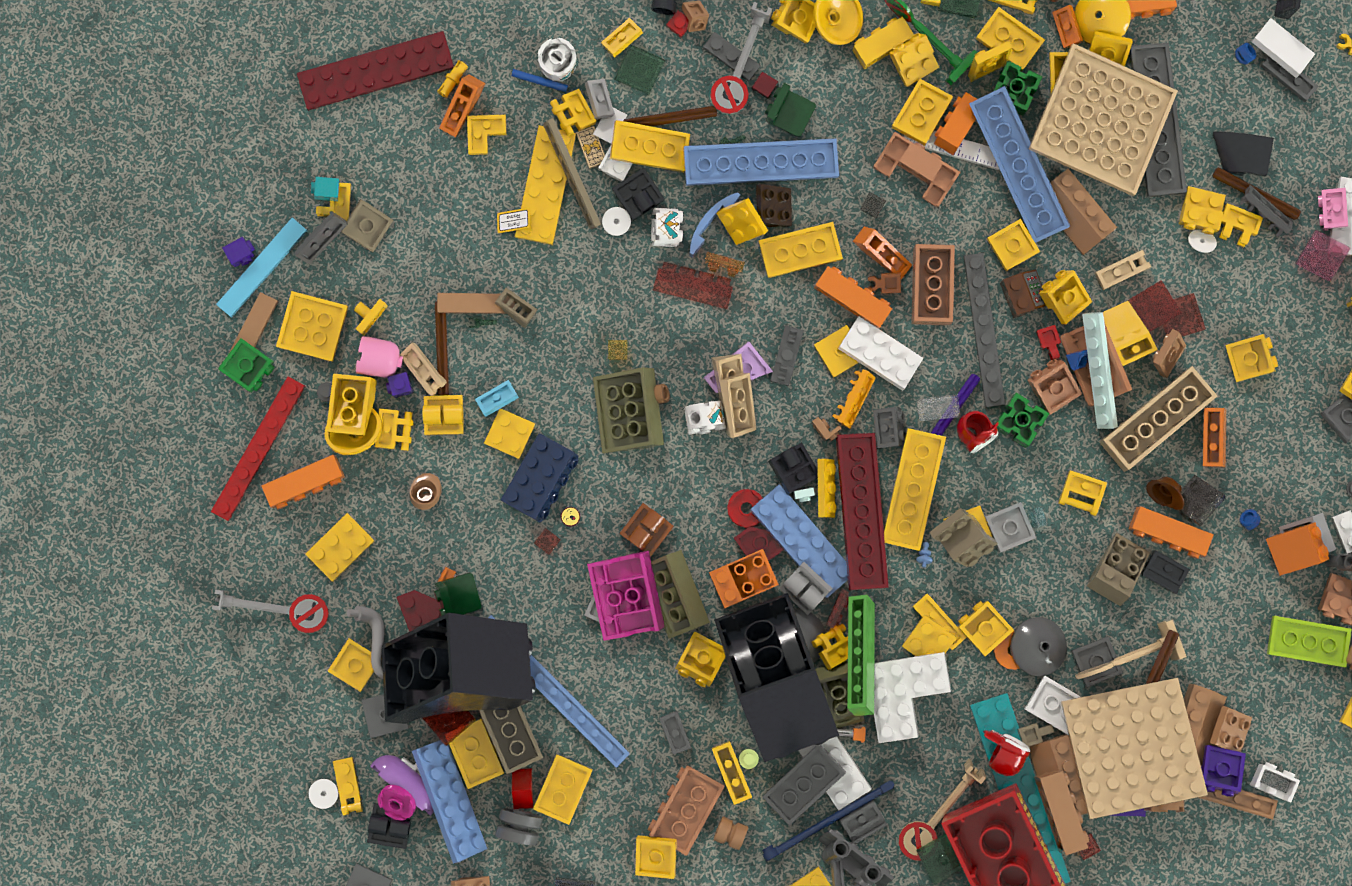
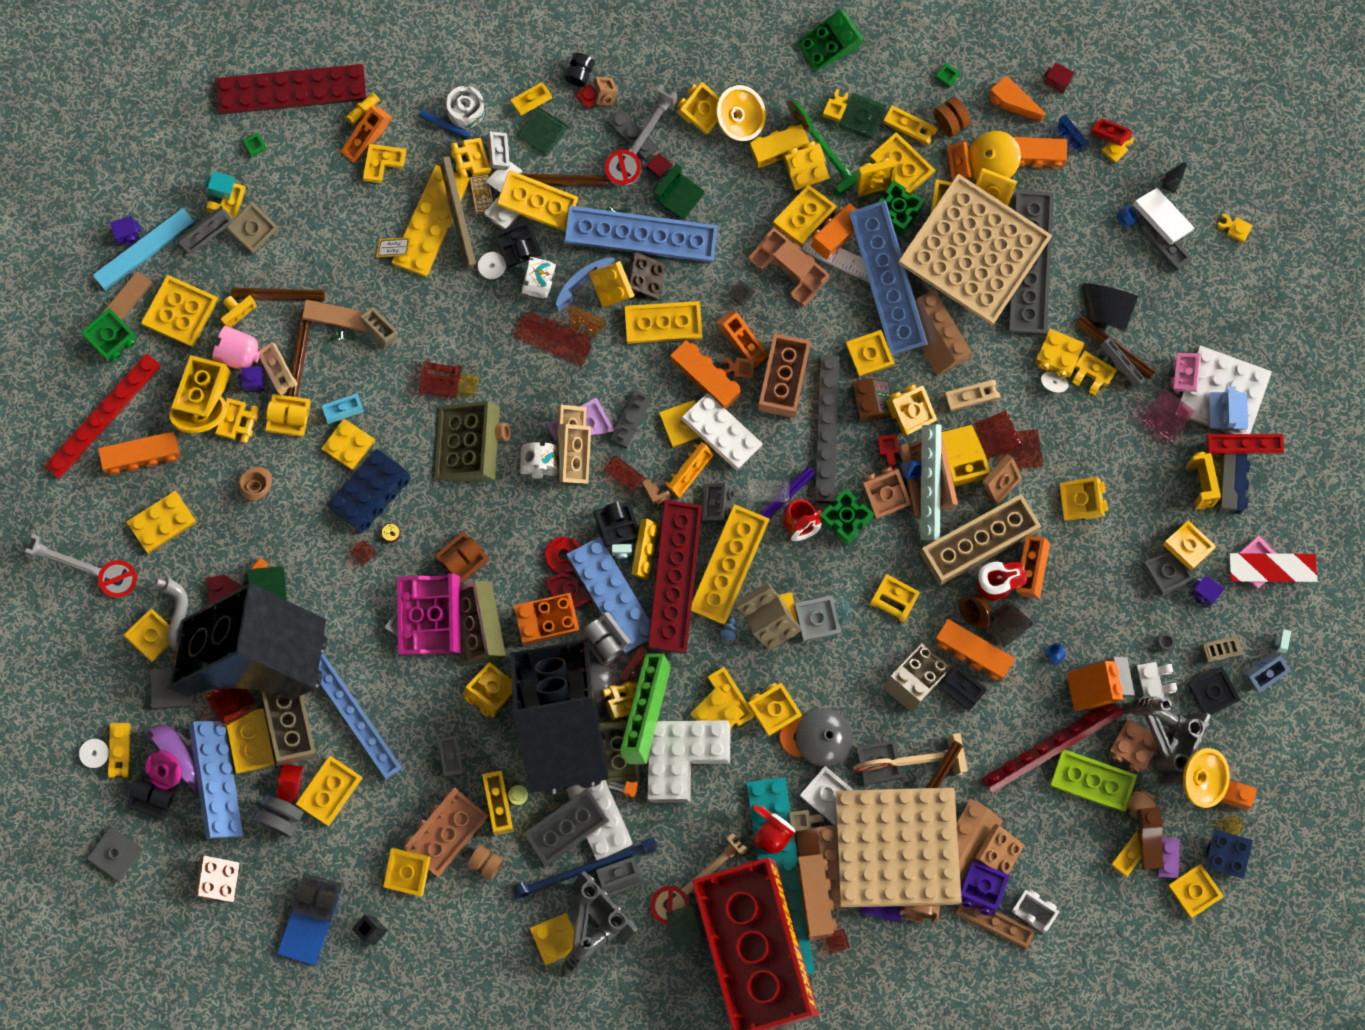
camera: 10 degrees right, 10 degrees down
none -> reddish brown axle [231,287,325,301]
none -> green tile [242,132,267,157]
none -> clear red plate [419,360,463,398]
none -> clear red tile [604,455,645,494]
none -> red piece [976,562,1027,601]
none -> dark red plate [981,703,1123,793]

